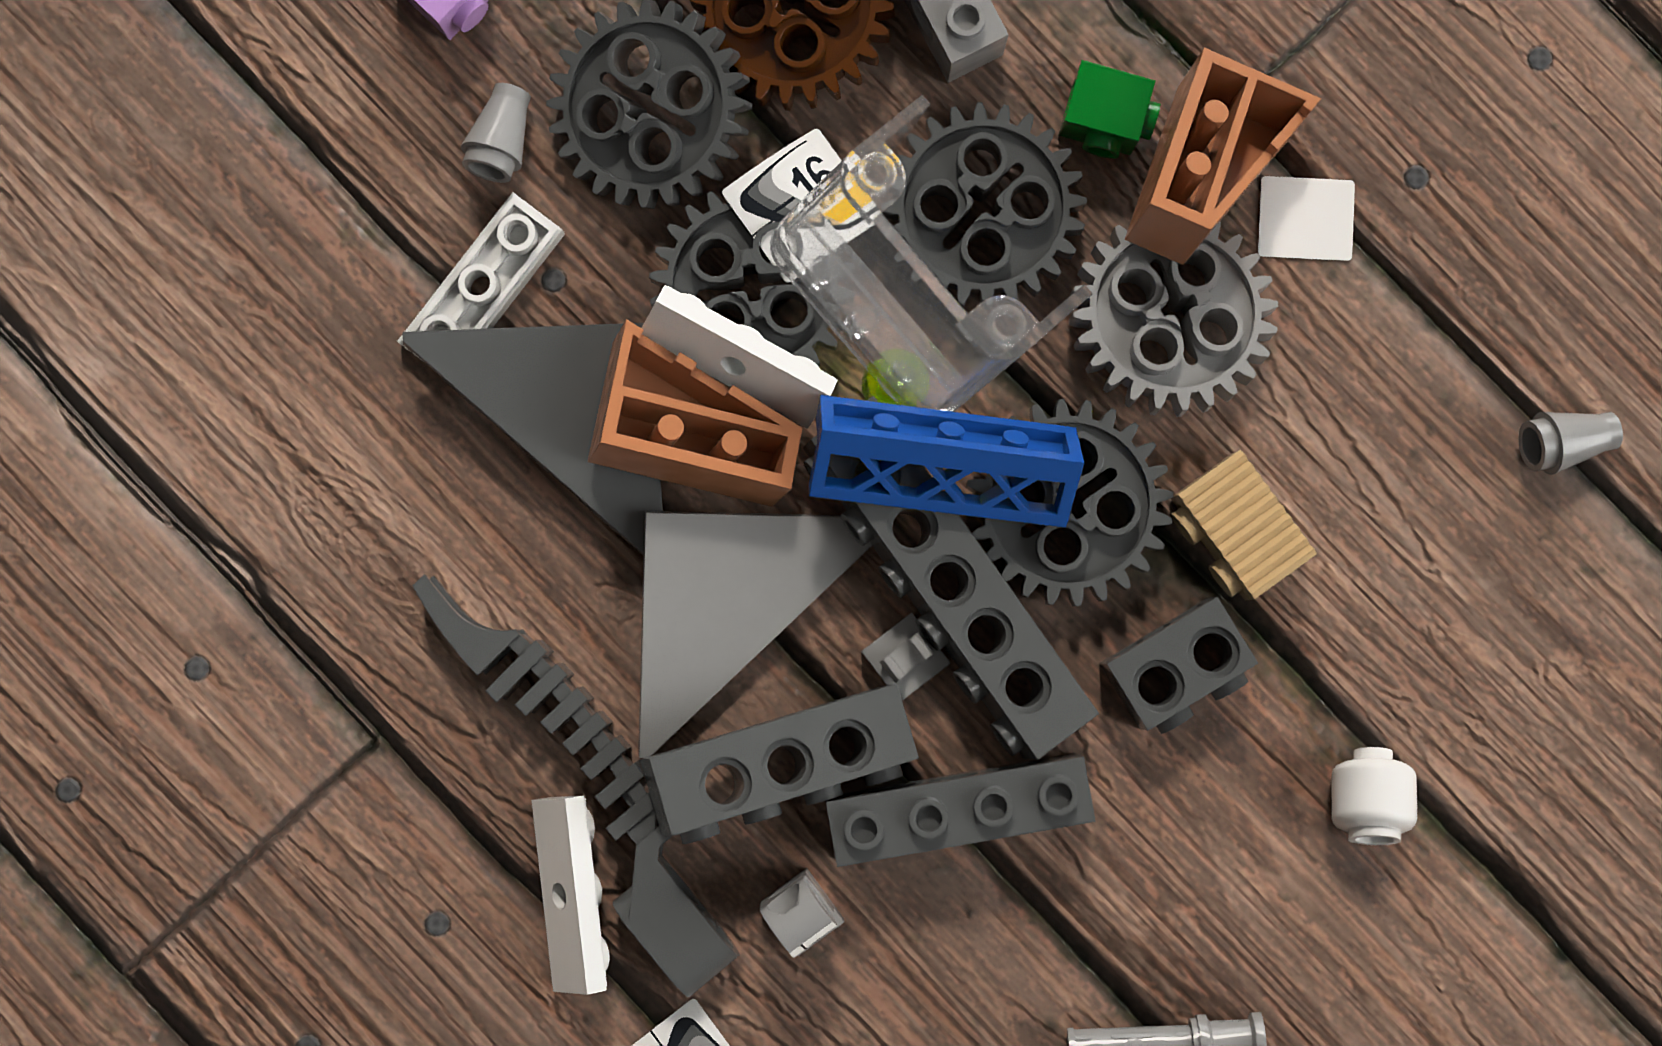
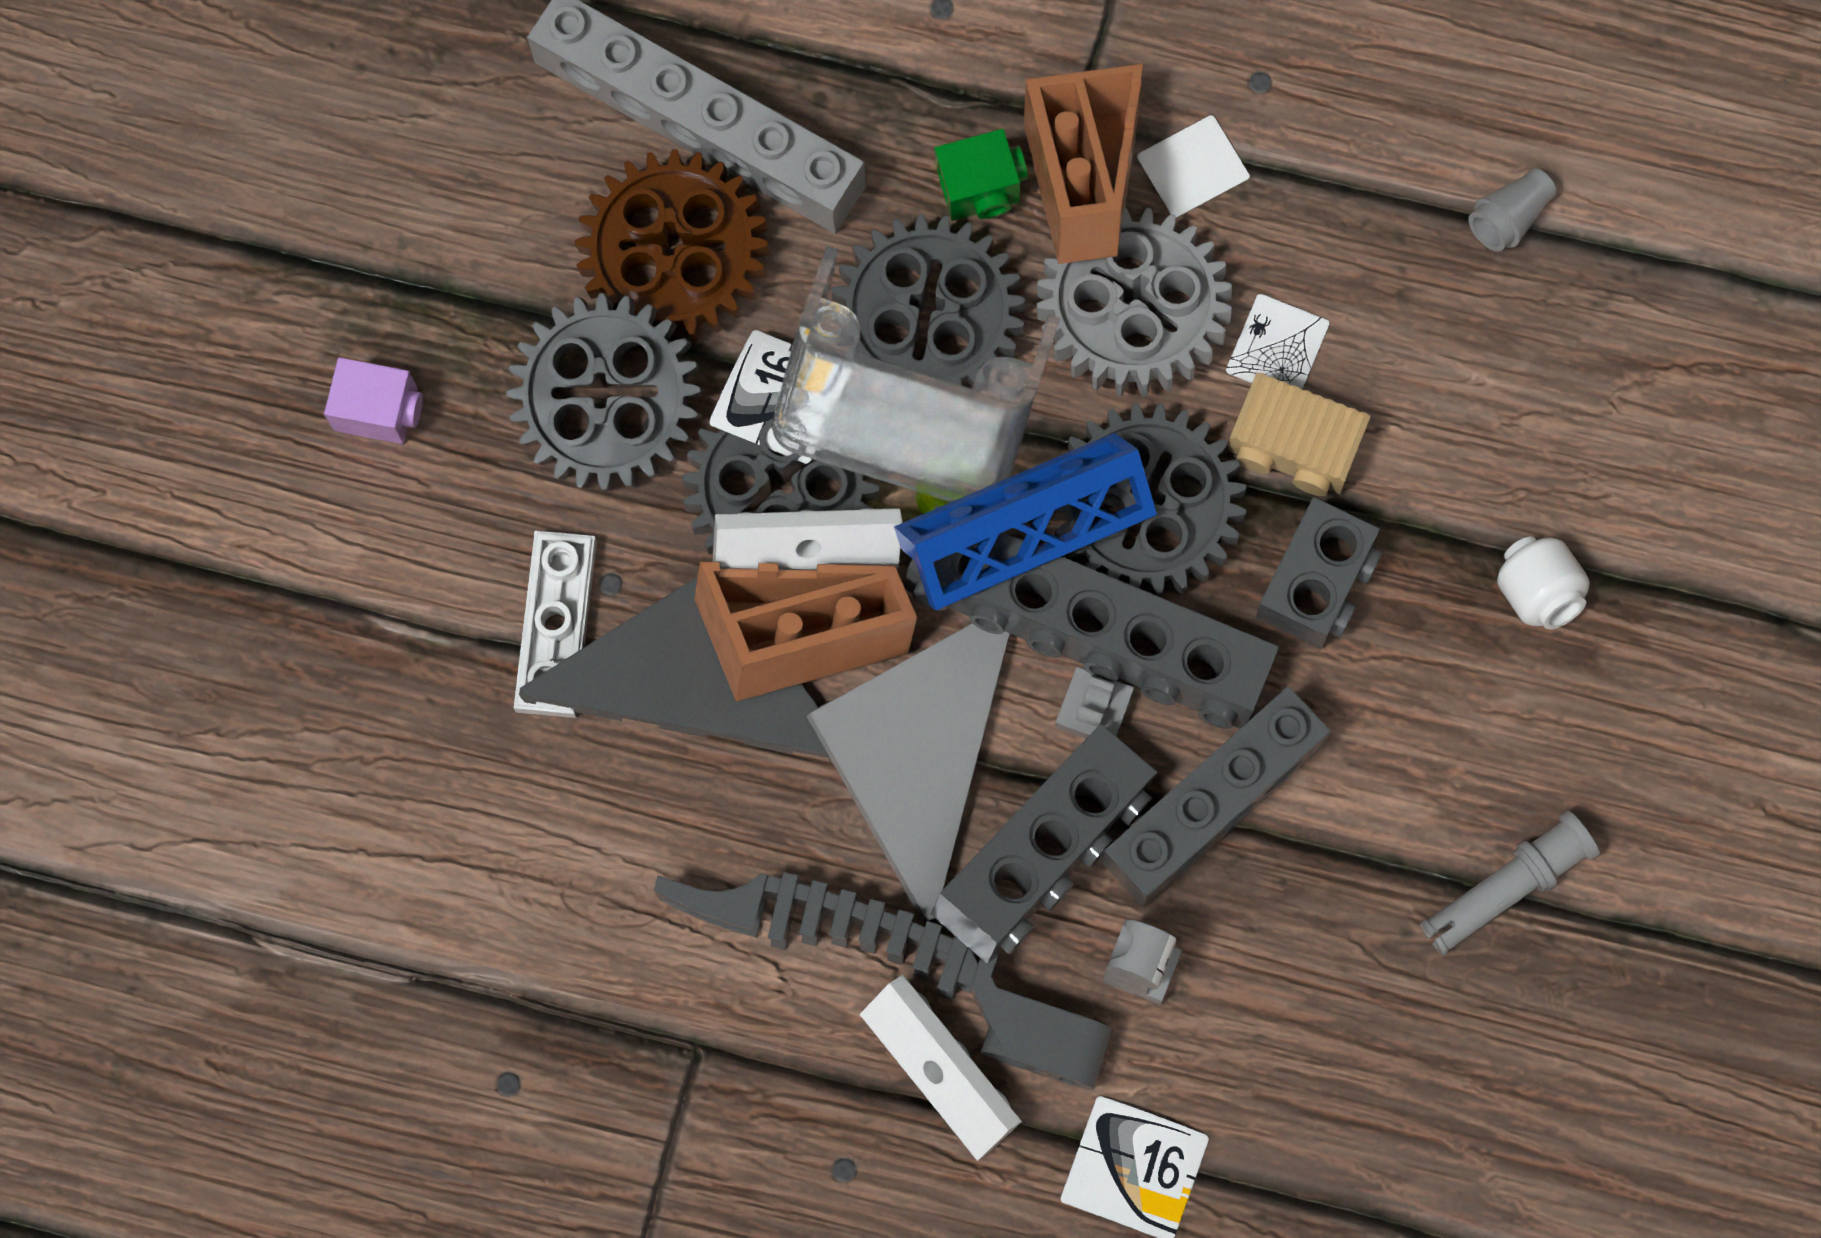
camera: 30 degrees left, 10 degrees down
light grey cone [461,83,531,183] -> none
none -> white sticker [1226,294,1329,389]

